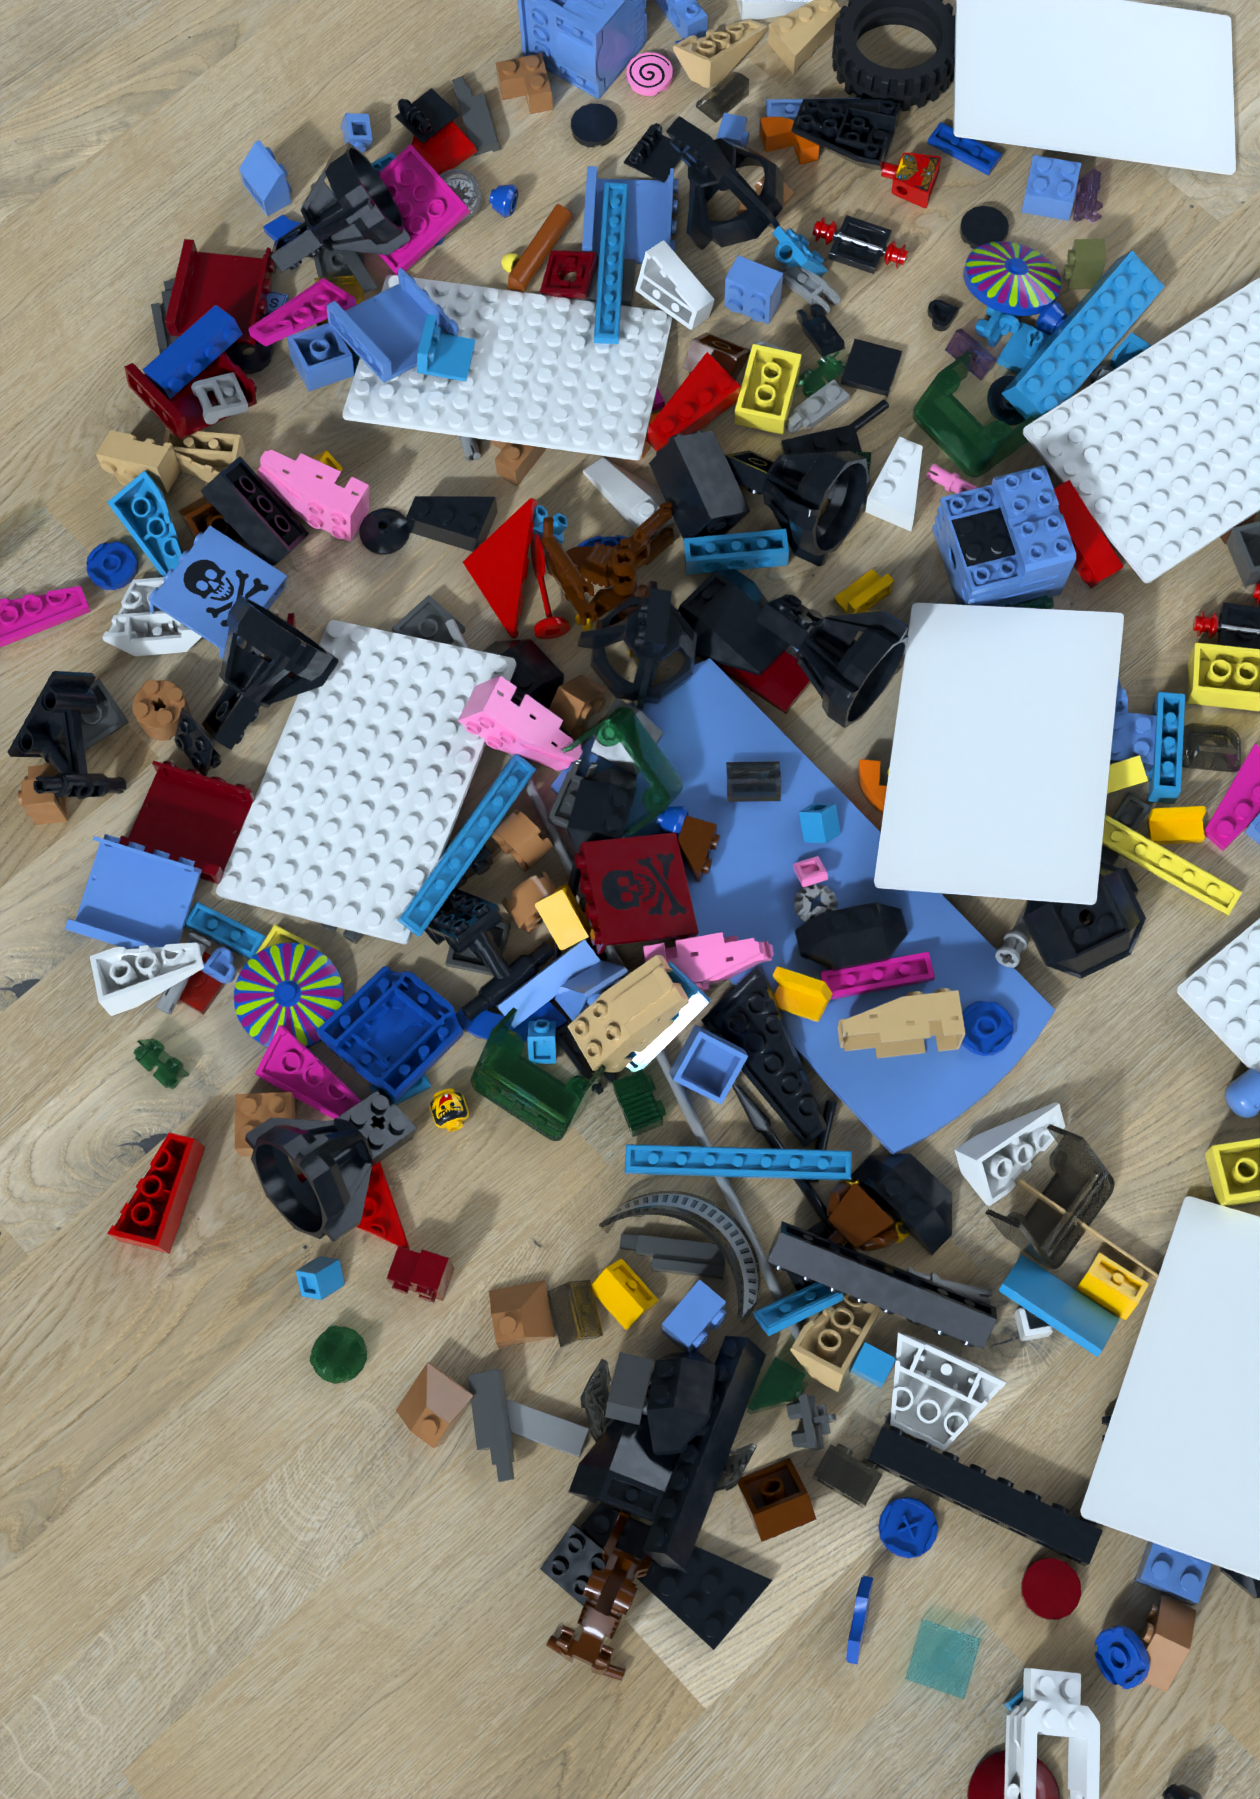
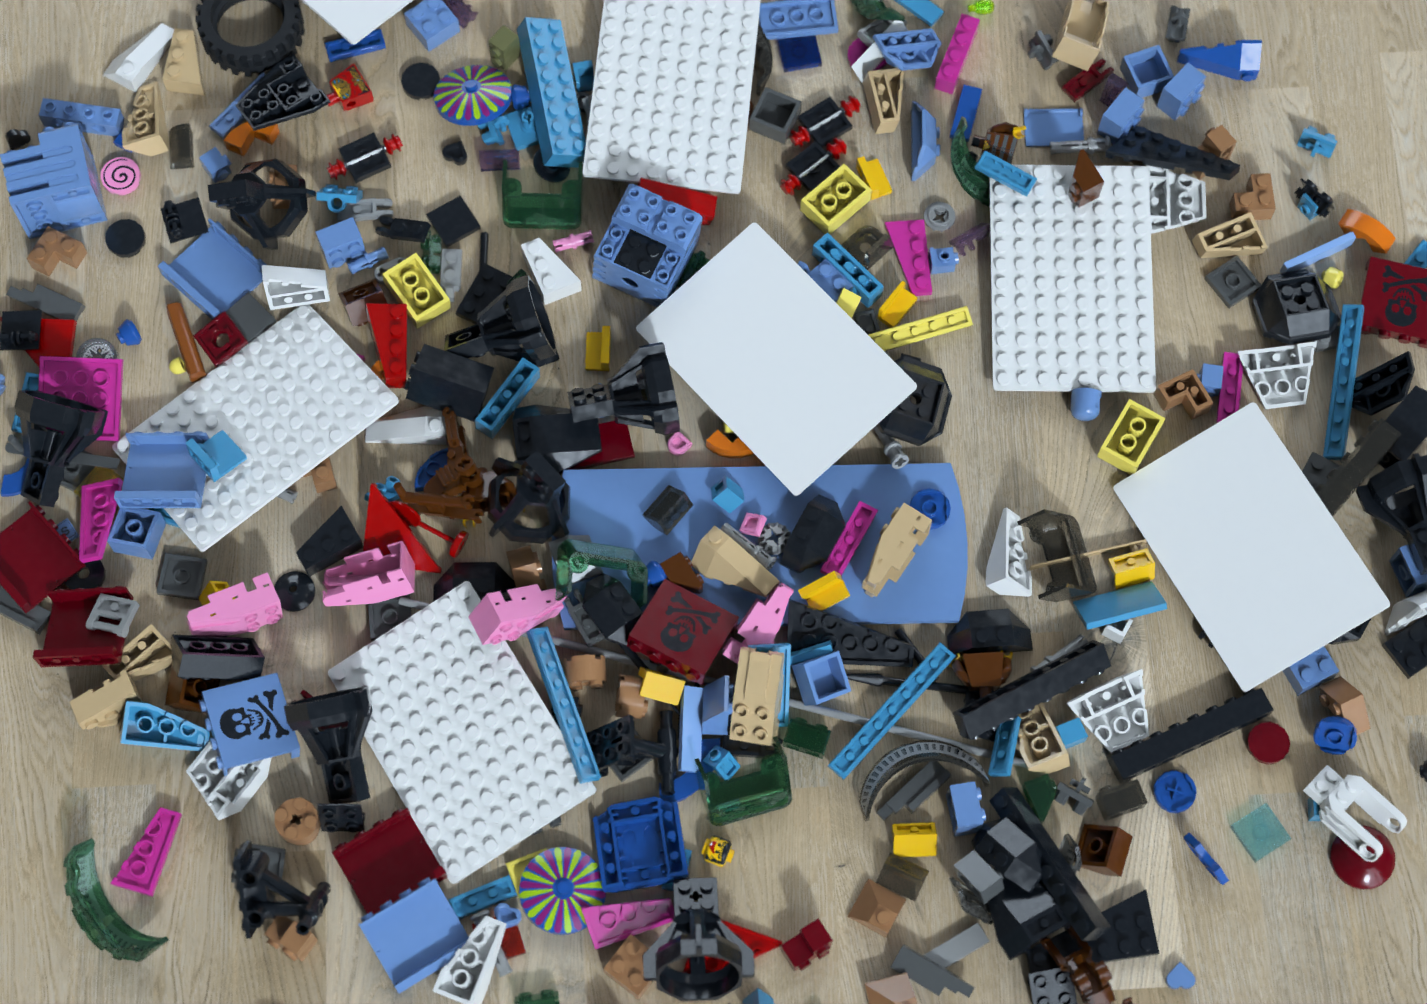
camera: 55 degrees left, 0 degrees up
blue tile [86,541,138,590] -> none
blue brick [143,305,243,399] -> none
dark azure tile [594,183,628,344] -> none
none -> dark grey tile [157,553,208,601]
none -> bright pink piece [322,541,415,607]
none -> medium blue pin [347,247,389,275]
none -> bright pink tile [668,432,692,456]
none -> tan wedge [691,525,780,597]
none -> light grey pin [720,523,777,571]
none -> dark azure tile [790,640,833,665]
none -> medium blue tile [1166,962,1196,989]

